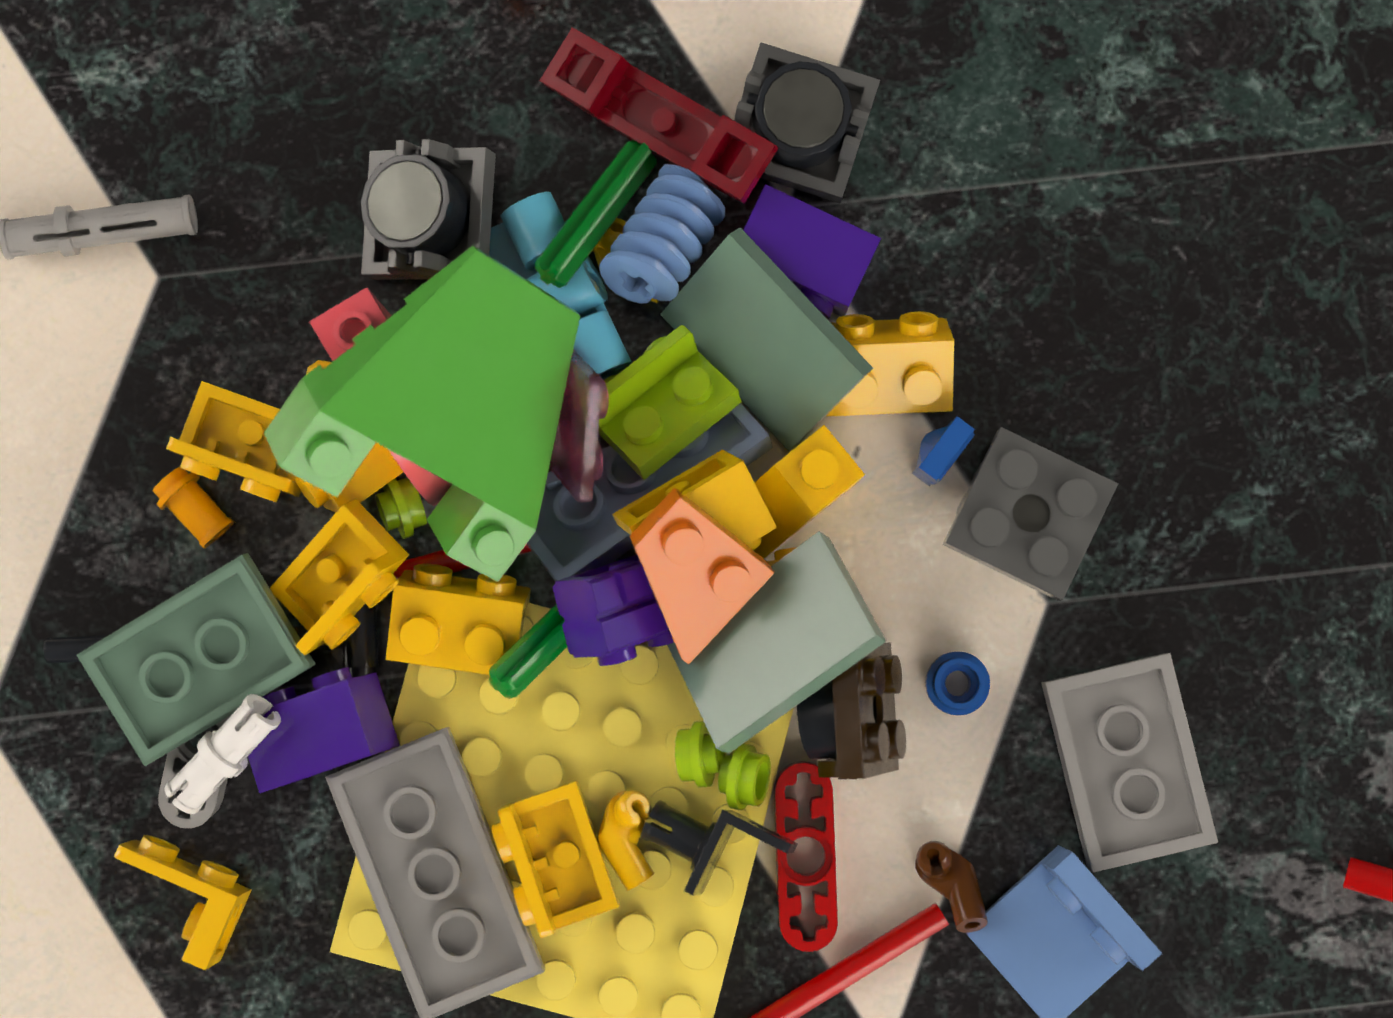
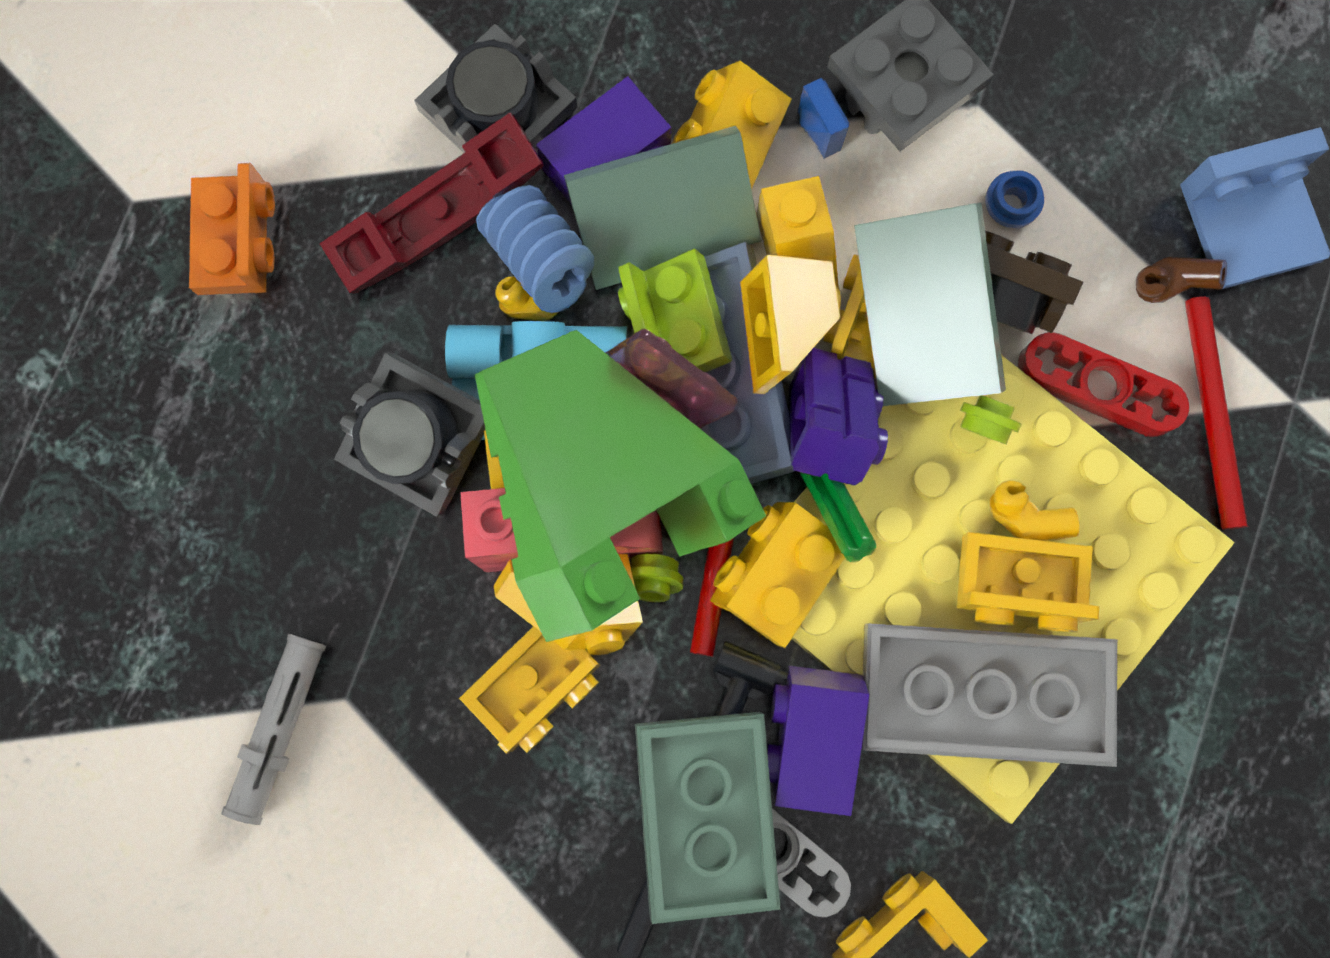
camera: 65 degrees left, 5 degrees down
light orange pin [153,467,234,549] -> none
white pin [164,694,281,814] -> none
yellow bracket [270,498,409,656] -> none
green axle [535,140,657,288] -> none
orange wing [629,487,774,664] -> none
black bracket [641,800,798,896] -> none
lime plate [718,743,771,810] -> none
light grey plate [1041,653,1218,873] -> none

